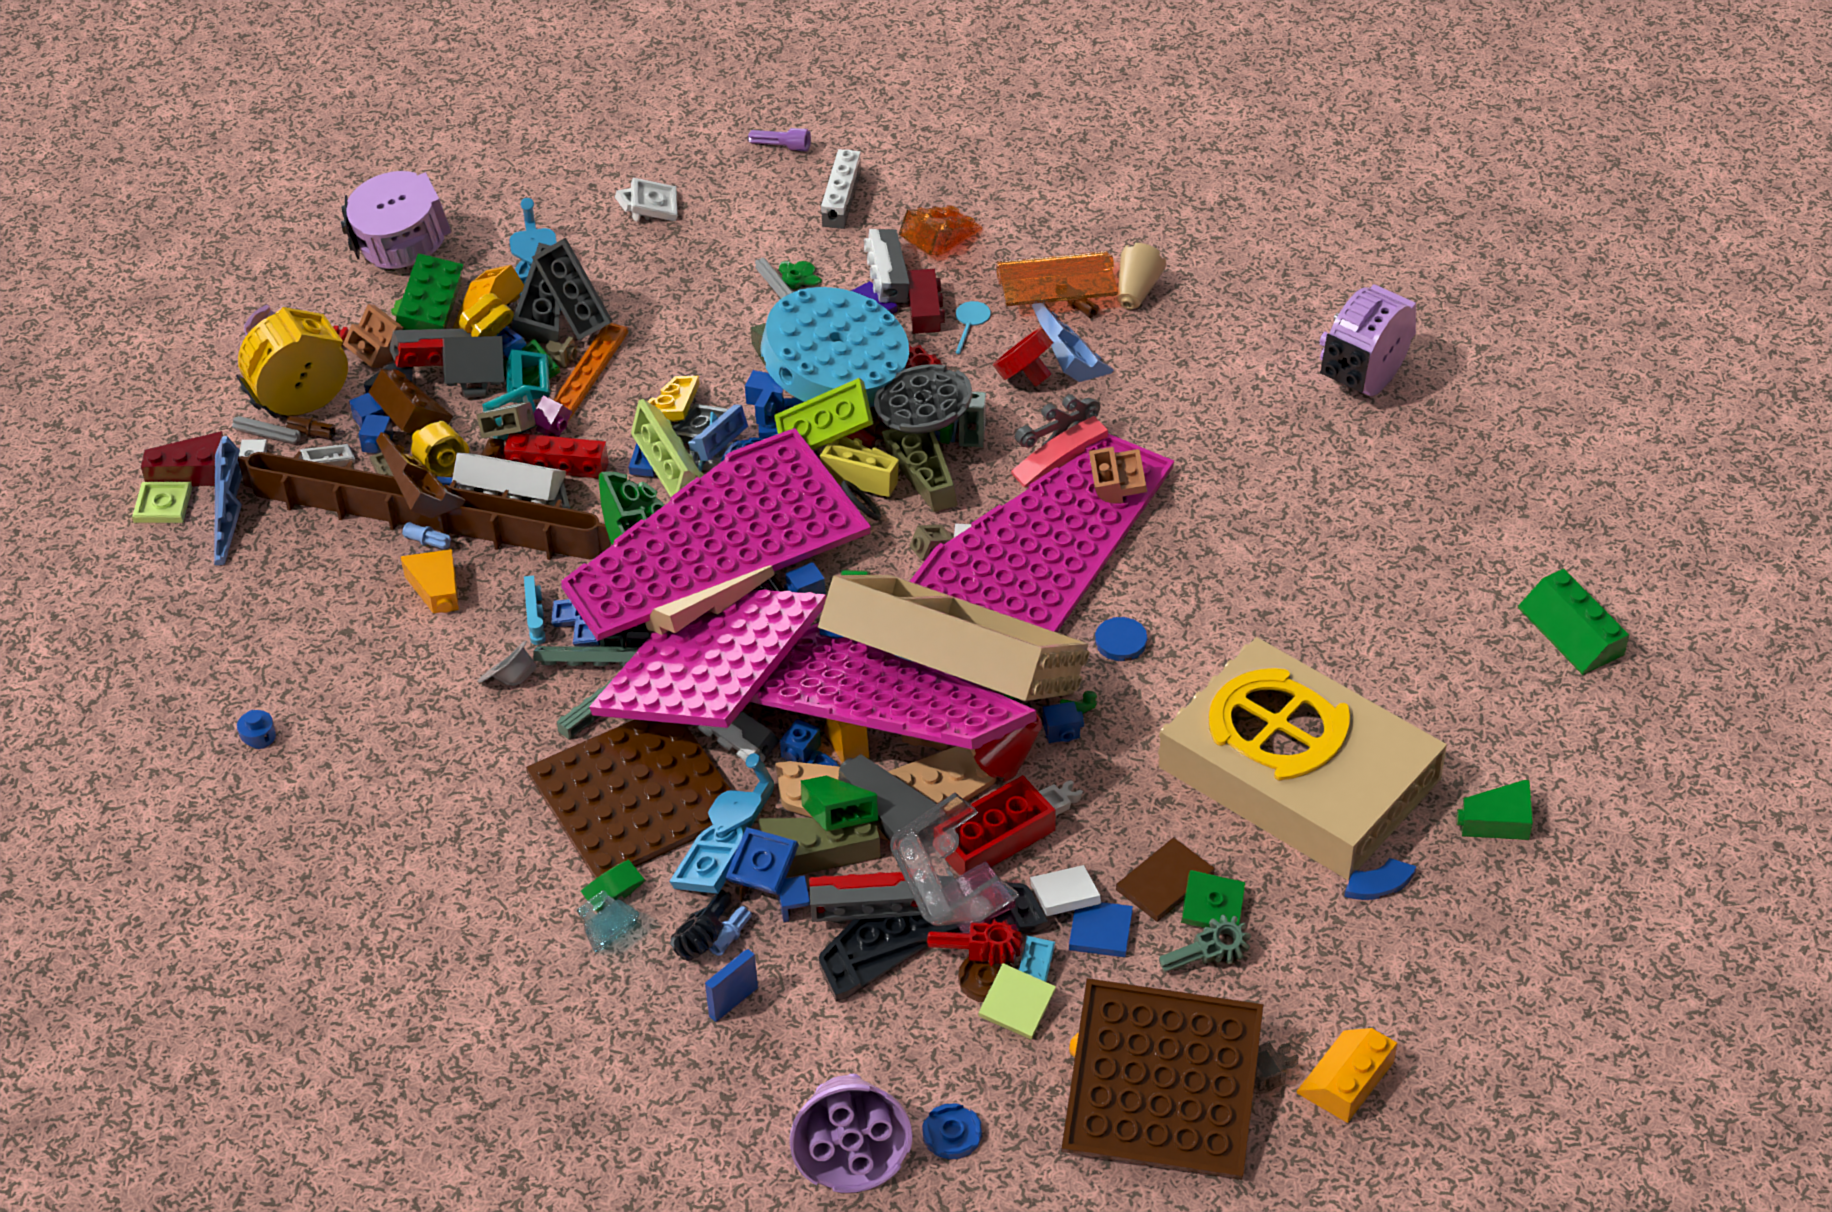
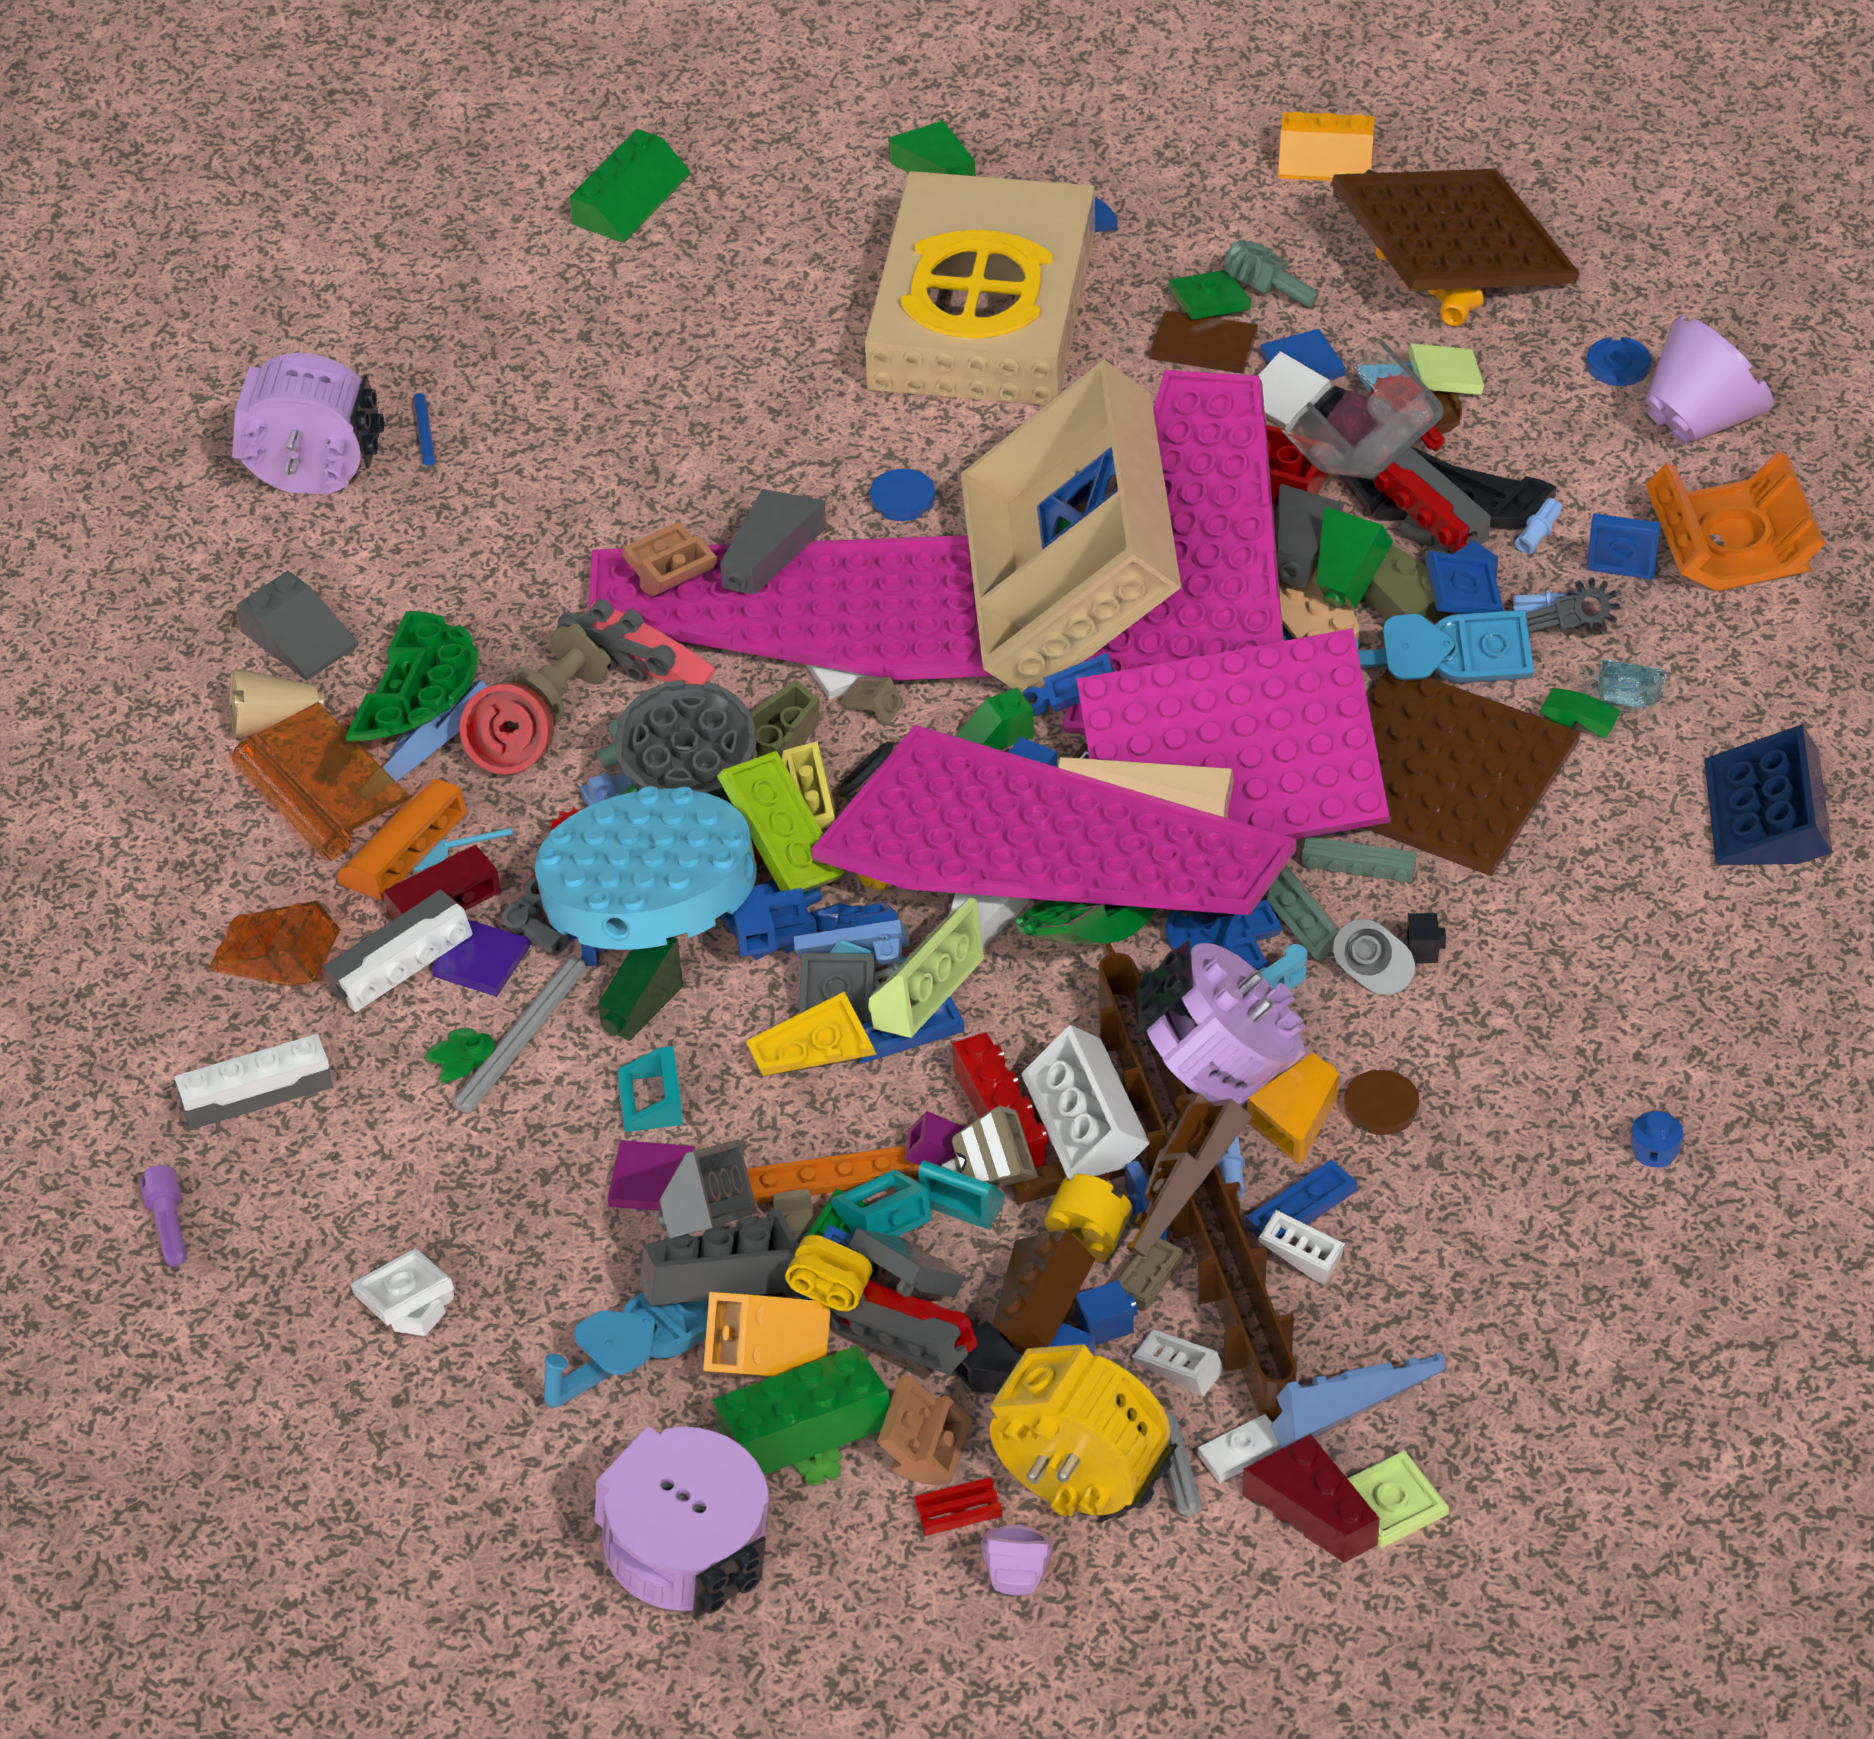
camera: 120 degrees left, 0 degrees up
none -> dark grey slope [236,570,358,681]
none -> orange brick [337,779,467,901]
none -> green brick [346,611,479,741]
none -> blue bar [413,393,436,465]
none -> dark tan piece [503,623,611,727]
none -> magenta tile [607,1140,695,1211]
none -> teal tile [617,1046,683,1132]
none -> dark grey slope [721,489,826,595]
none -> lavender piece [1137,941,1307,1106]
none -> blue plate [1246,1159,1357,1240]
none -> white slope [1258,1210,1345,1285]
none -> reddish brown tile [1344,1070,1419,1135]
none -> black plate [1406,913,1446,964]
none -> light blue axle [1515,498,1562,554]
none -> orange panel [1645,450,1826,591]
none -> dark blue slope [1704,724,1832,865]

